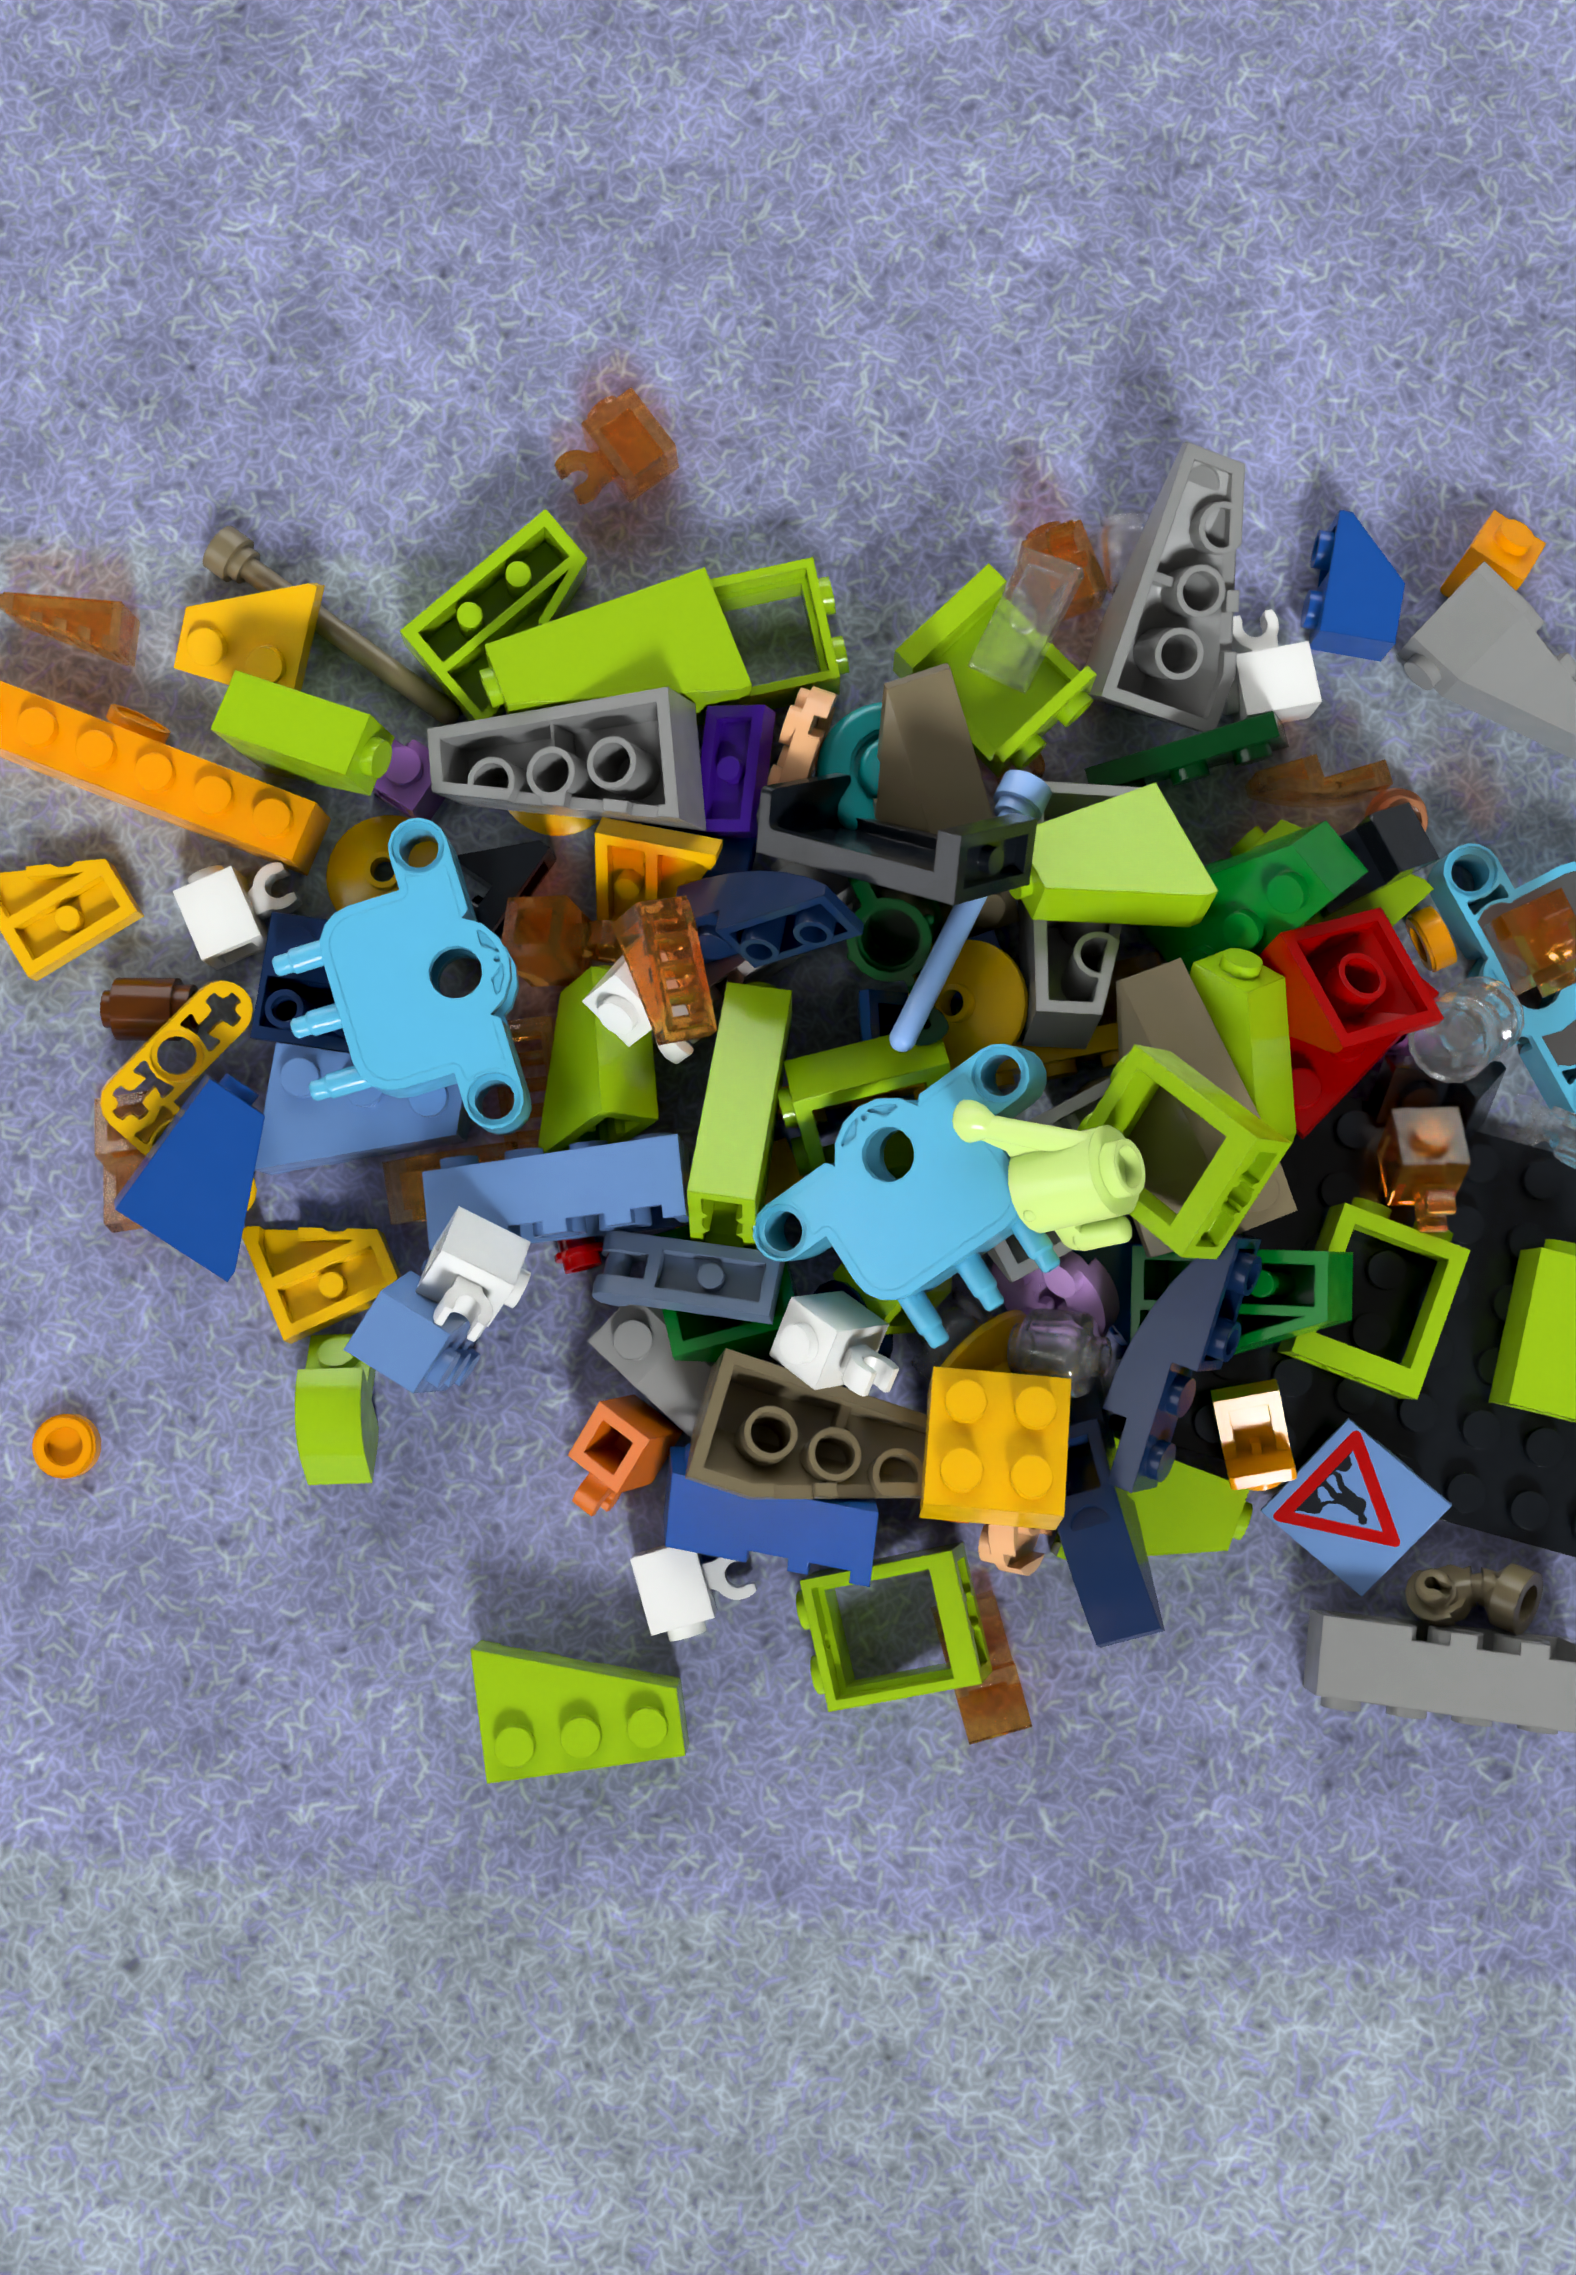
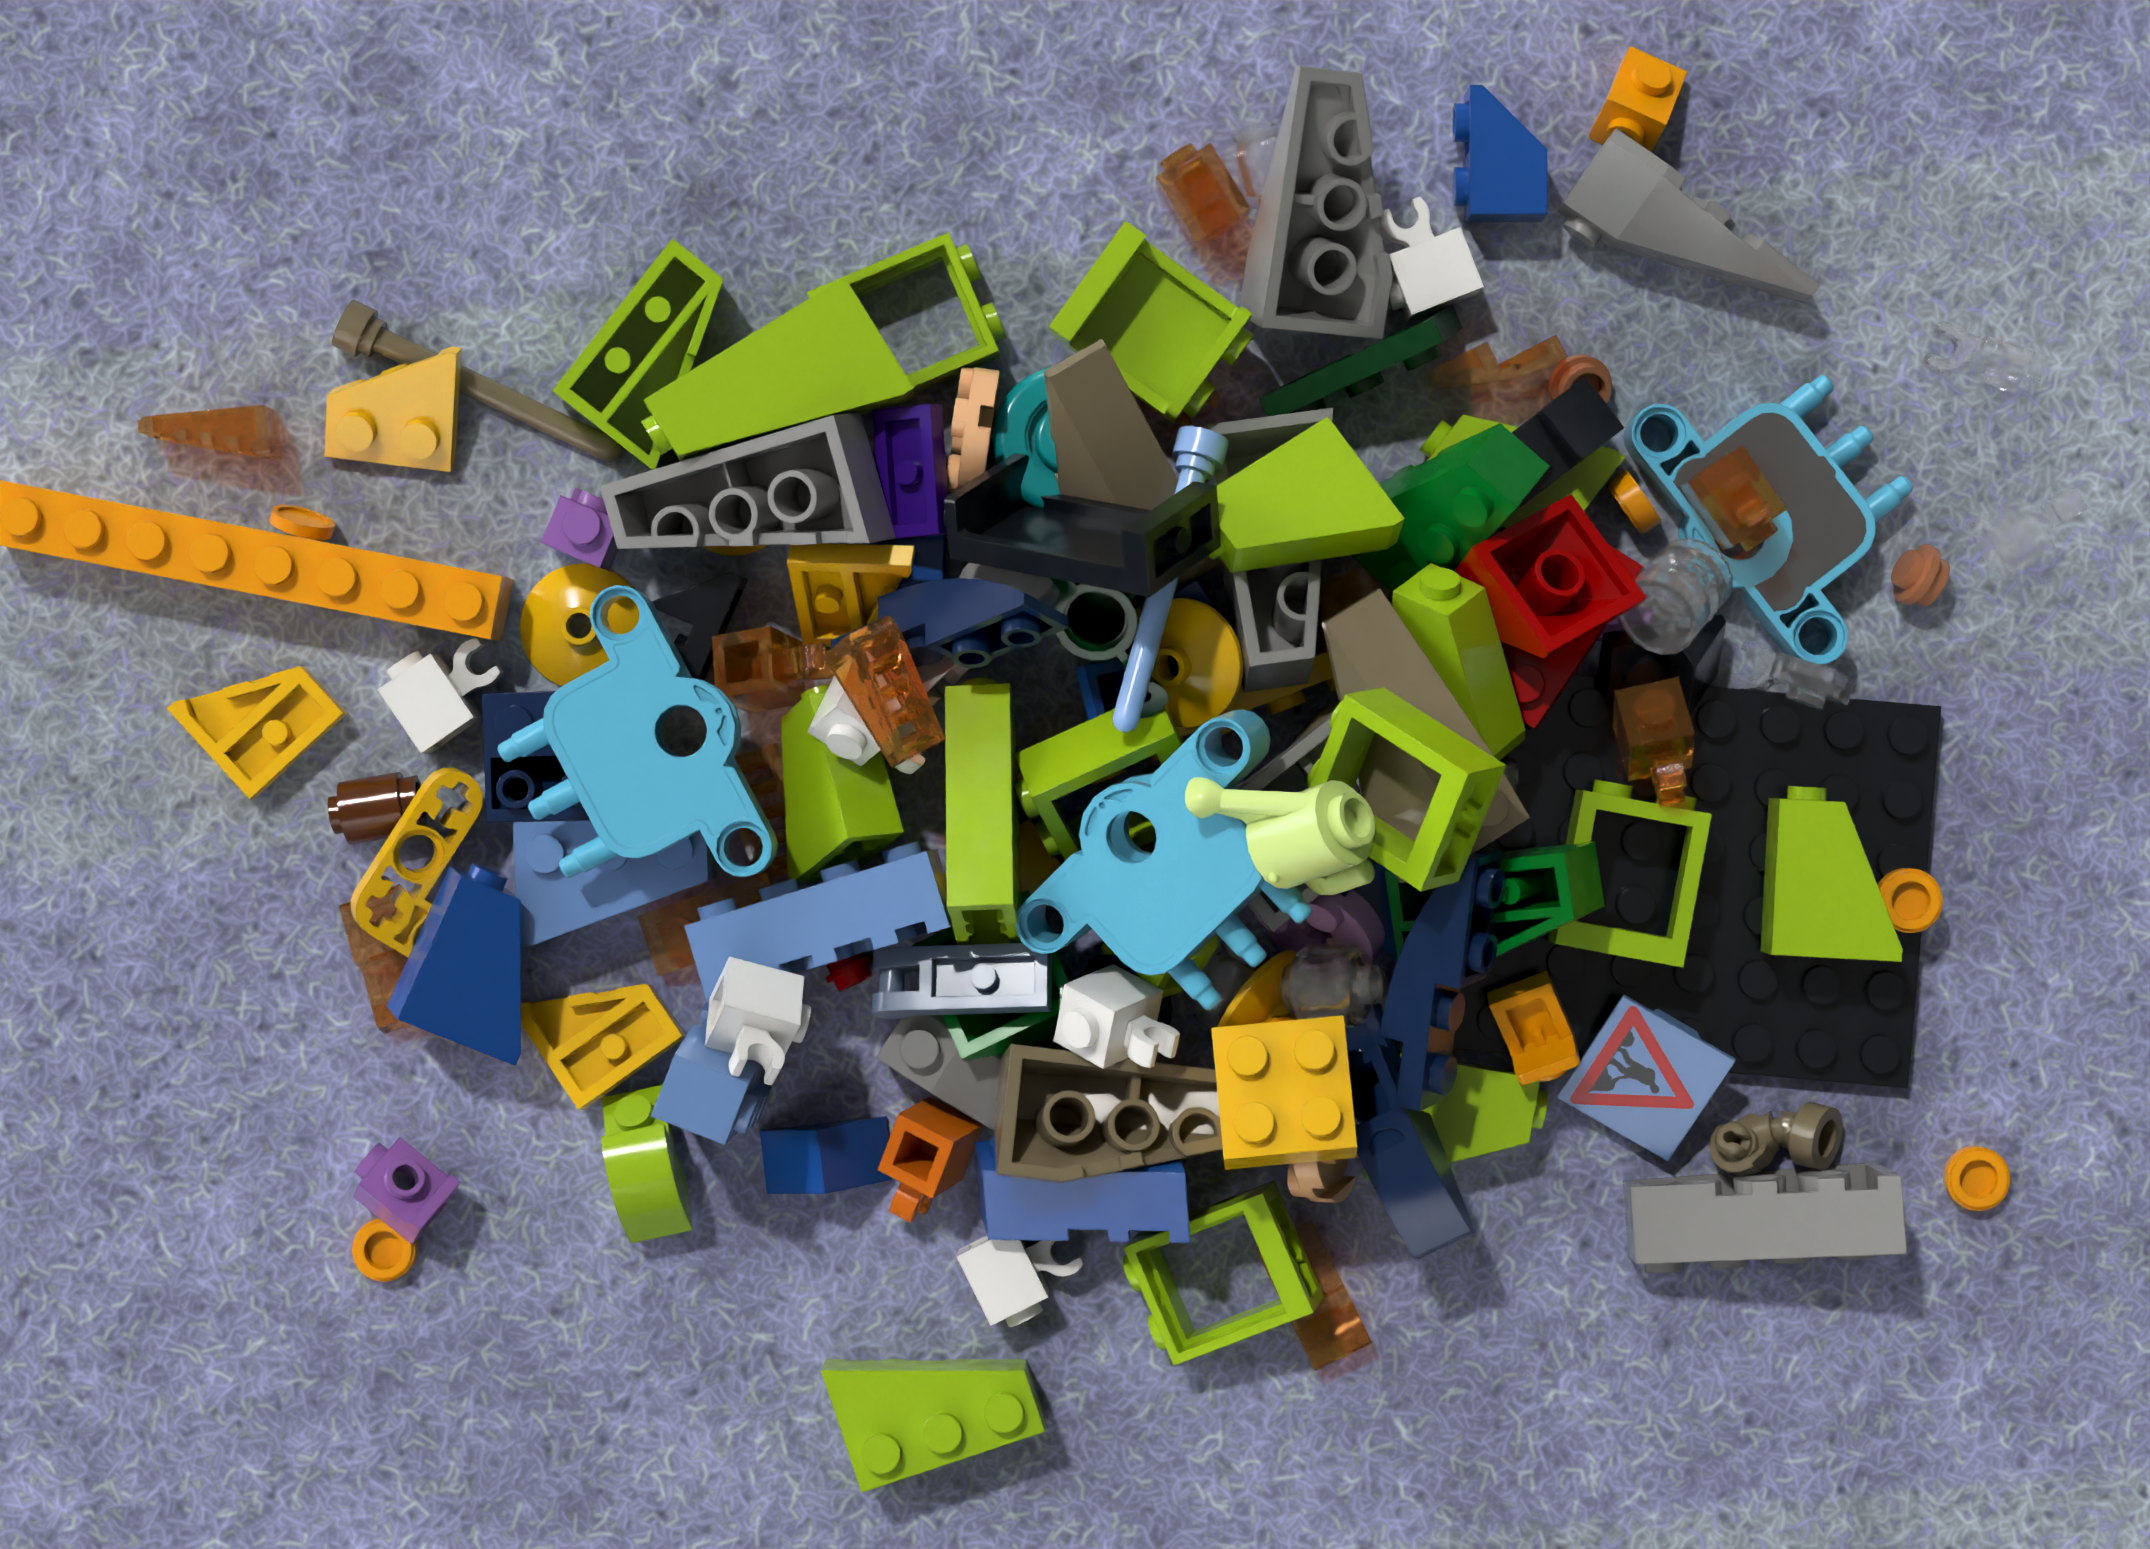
camera: 15 degrees left, 5 degrees up
lime slope [211,670,395,796] -> none
clear orange brick [554,387,679,505] -> none
clear slope [968,548,1084,694] -> none
none -> medium lavender brick [353,1137,461,1245]
none -> blue slope [760,1116,893,1194]

